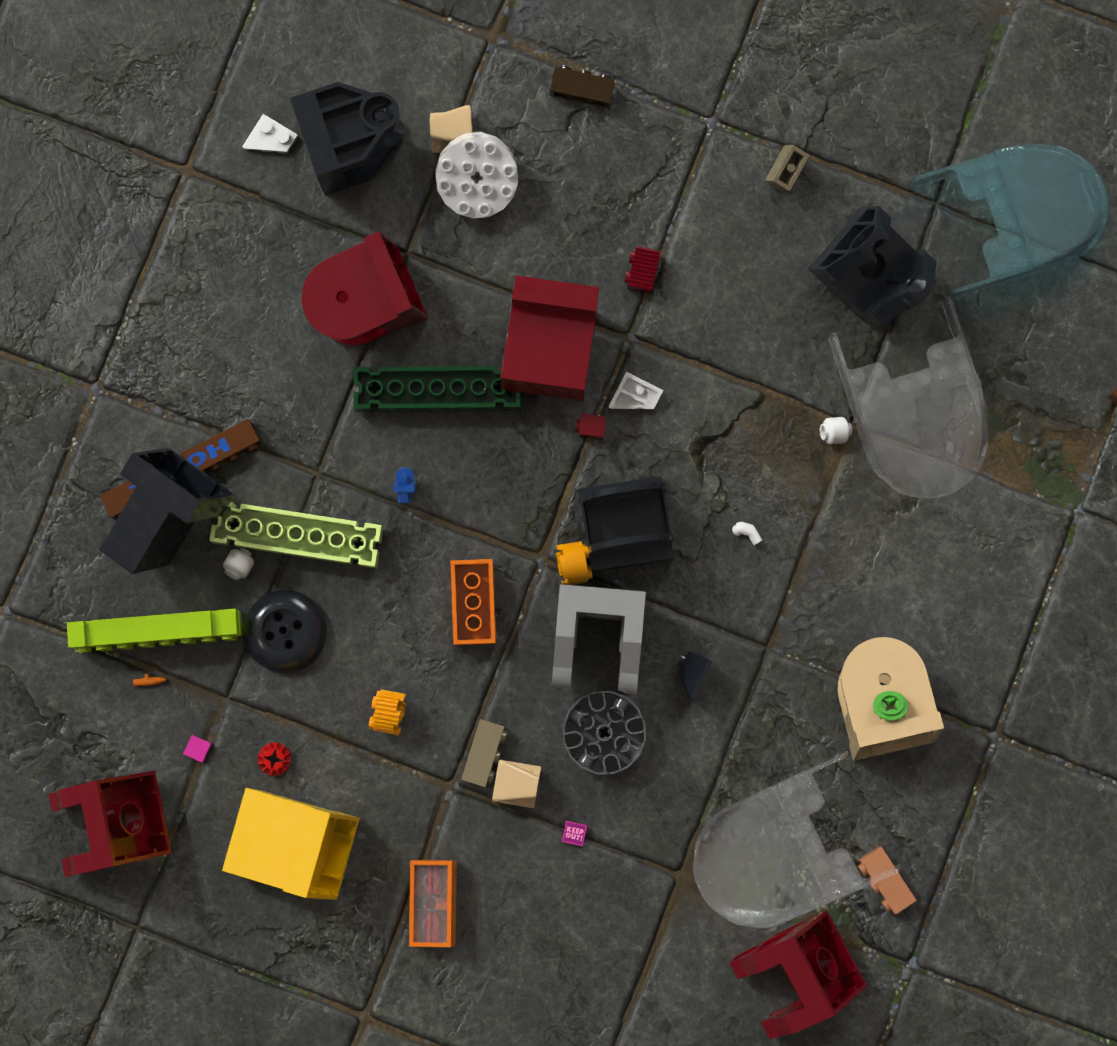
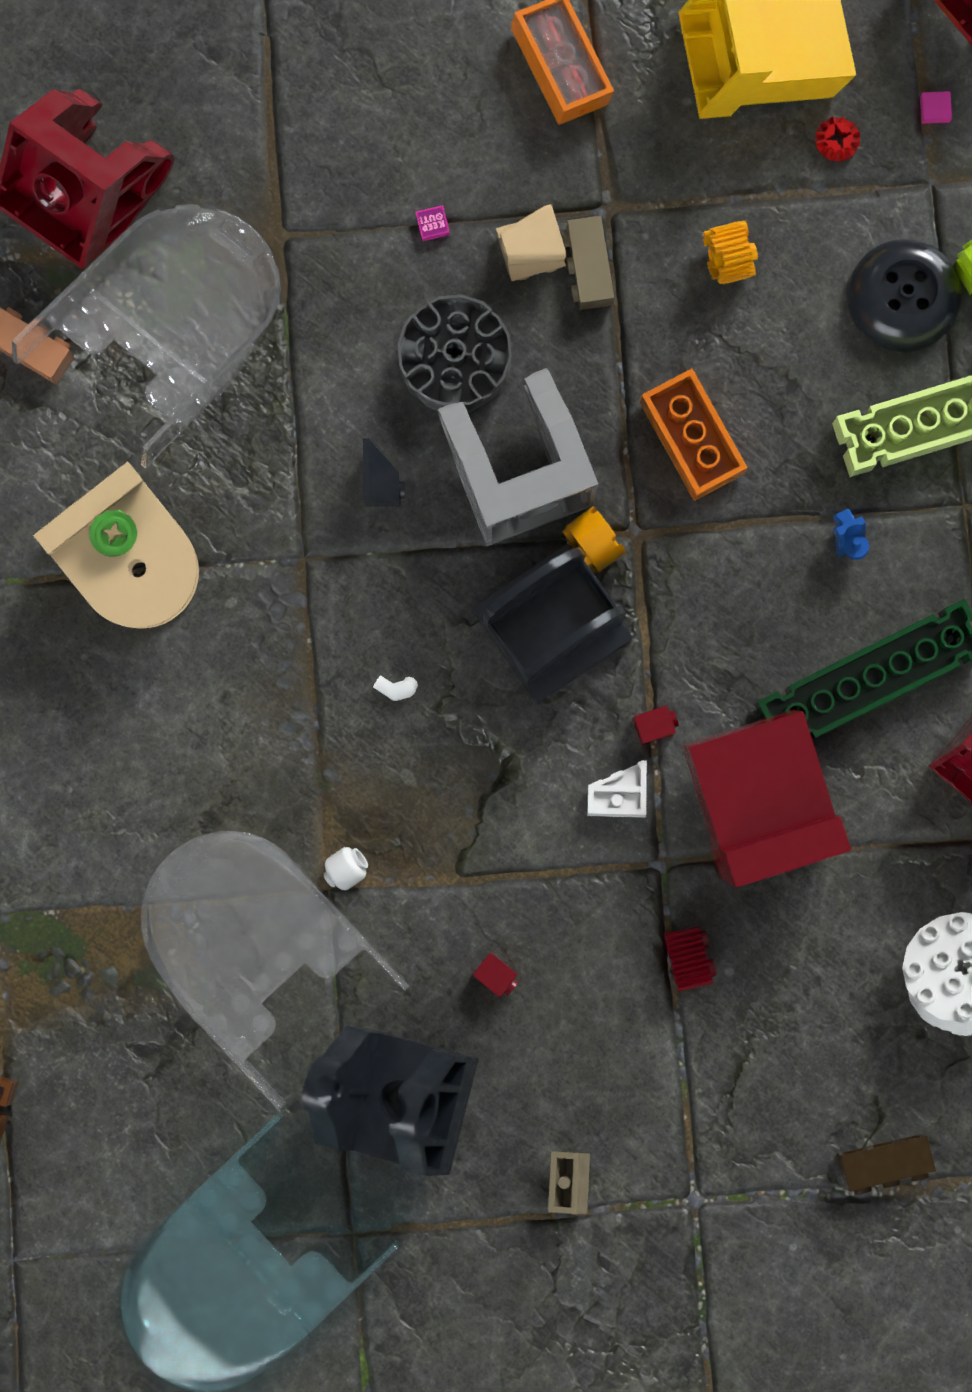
camera: 150 degrees right, 0 degrees up
none -> dark red brick [472,952,519,998]

